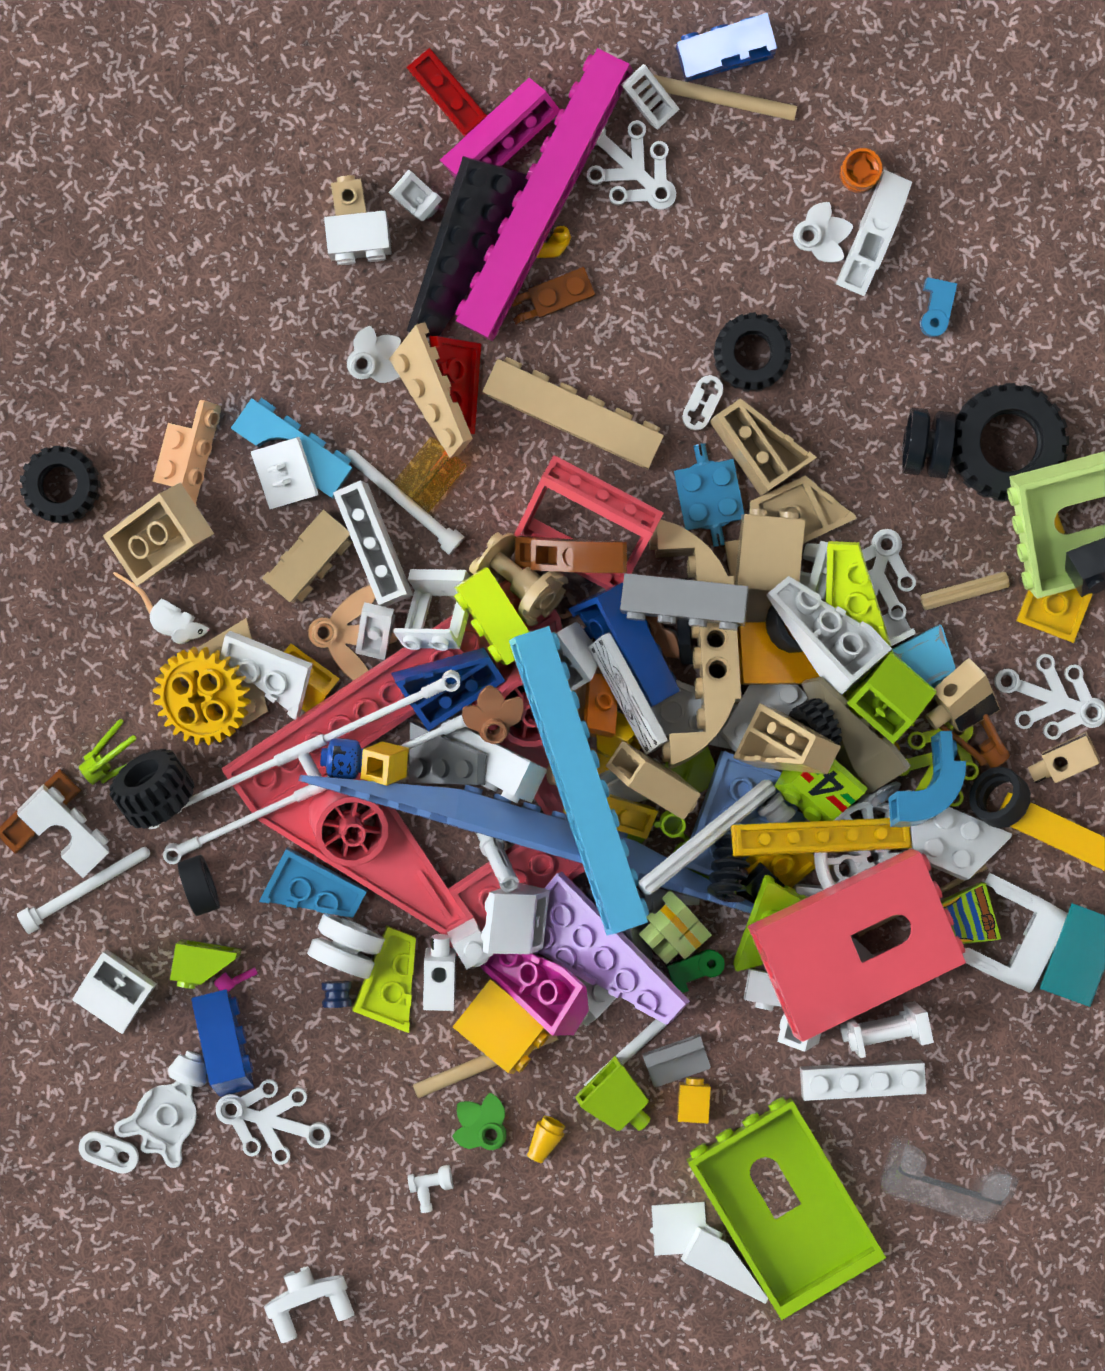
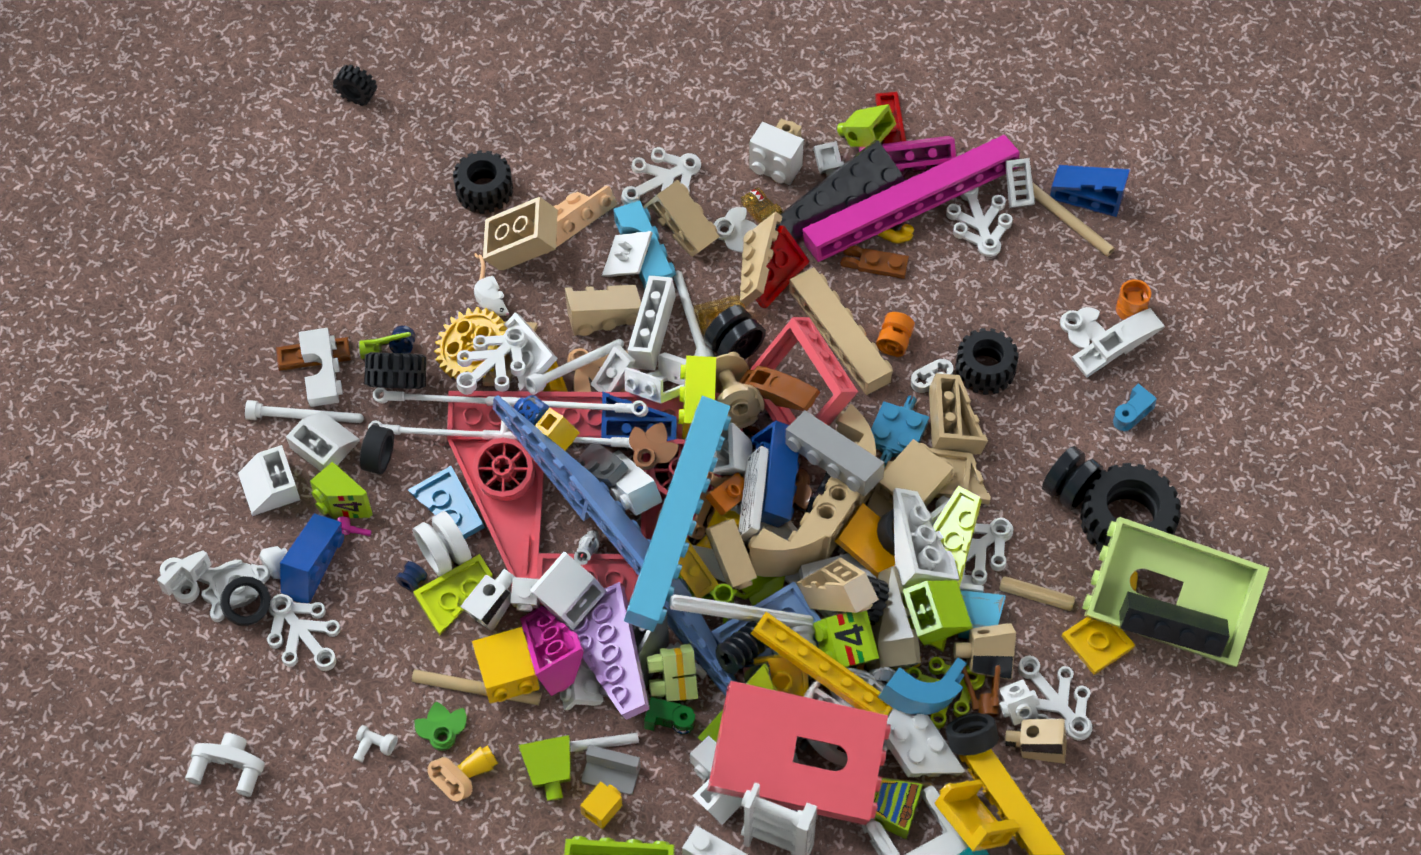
camera: 35 degrees right, 30 degrees down
none -> white slope [157,551,212,596]
none -> black tyre [220,576,270,626]
none -> white slope [286,411,360,471]
none -> dark blue wheel [389,325,416,354]
none -> light nougat beam [428,757,472,801]
none -> white plant [457,327,527,395]
none -> white piece [524,339,624,395]
none -> white plant [621,147,701,205]
none -> tan wedge [644,180,720,257]
none -> black wheel [704,305,766,360]
none -> clear yellow leg [741,187,783,224]
none -> lime torso [837,104,896,147]
none -> orange wheel [876,312,915,357]
none -> yellow panel [934,780,1020,851]
none -> white brick [999,680,1040,726]

